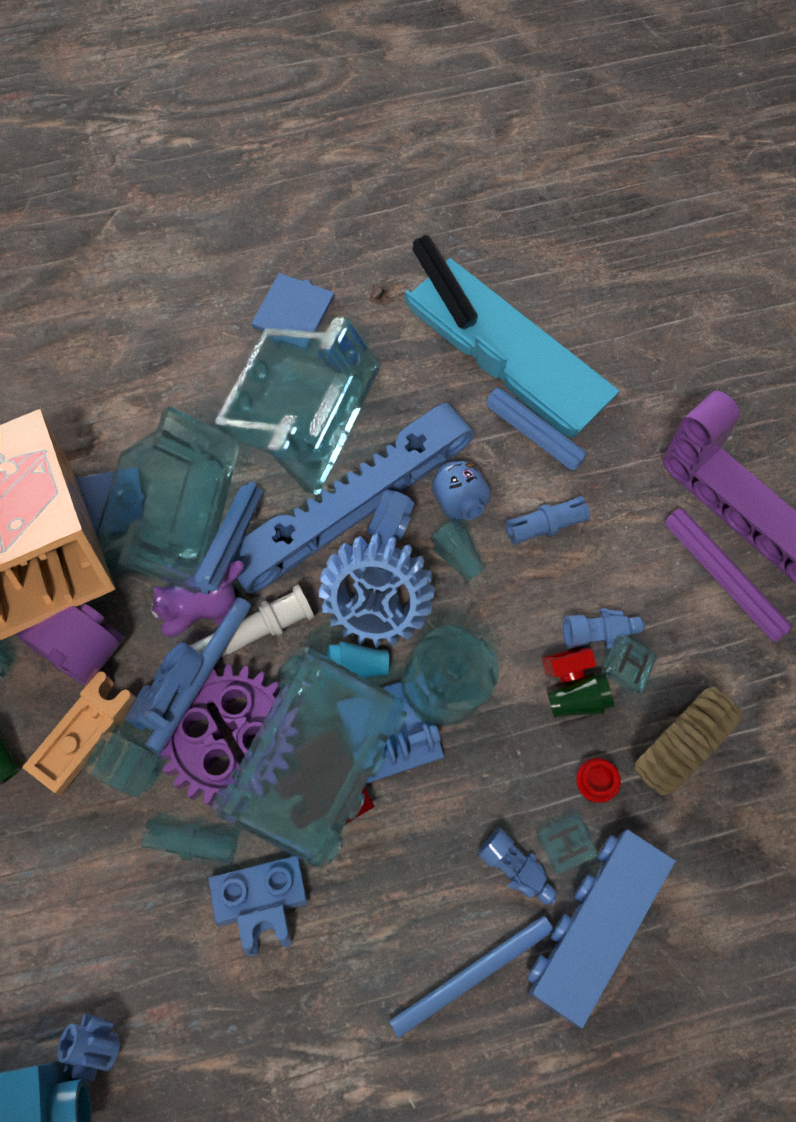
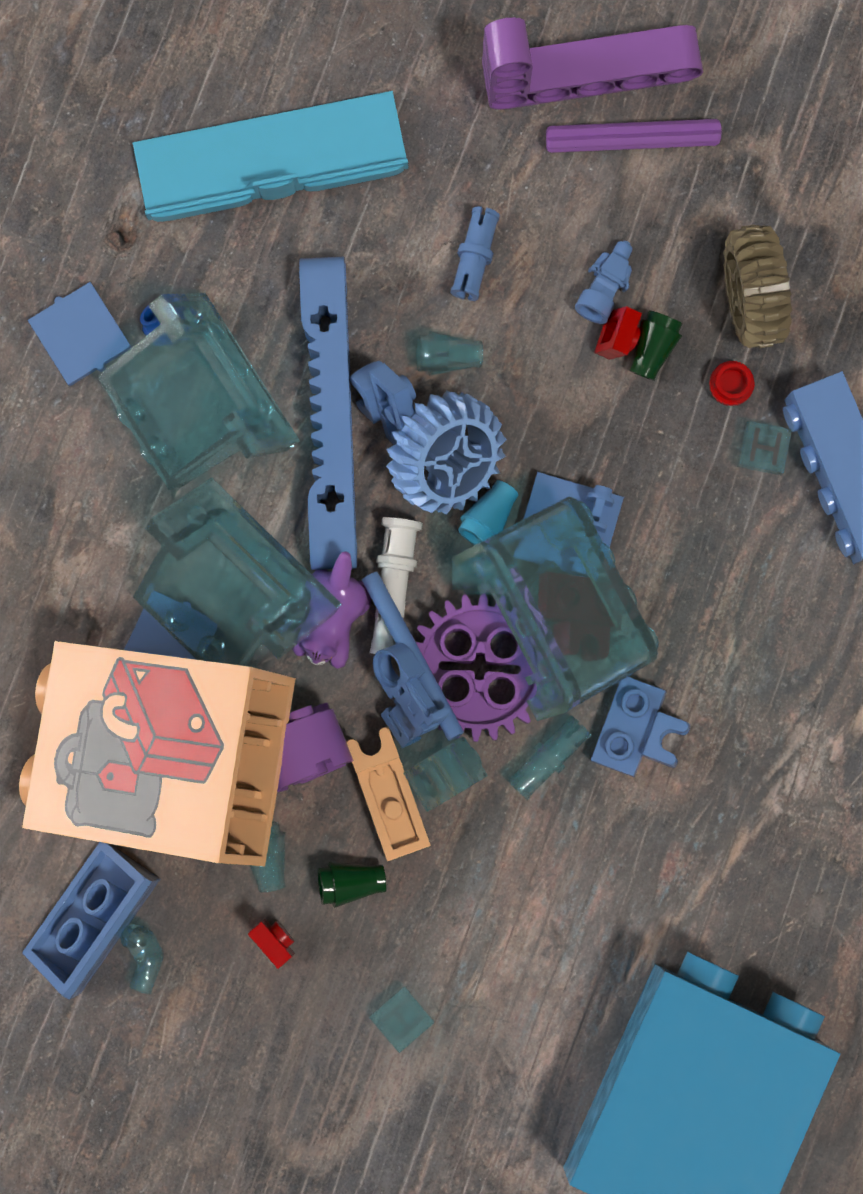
camera: 55 degrees left, 15 degrees up
medium blue gear [57,1014,120,1082] -> none
medium blue axle [194,481,263,595] -> none
medium blue bar [389,915,554,1038] -> none
clear light blue brick [401,625,499,725] -> none
black axle [412,235,478,330] -> none
medium blue head [431,460,491,520] -> none
medium blue piece [477,828,557,905] -> none
medium blue axle [486,388,586,470] -> none
clear light blue tile [601,635,657,694] -> none

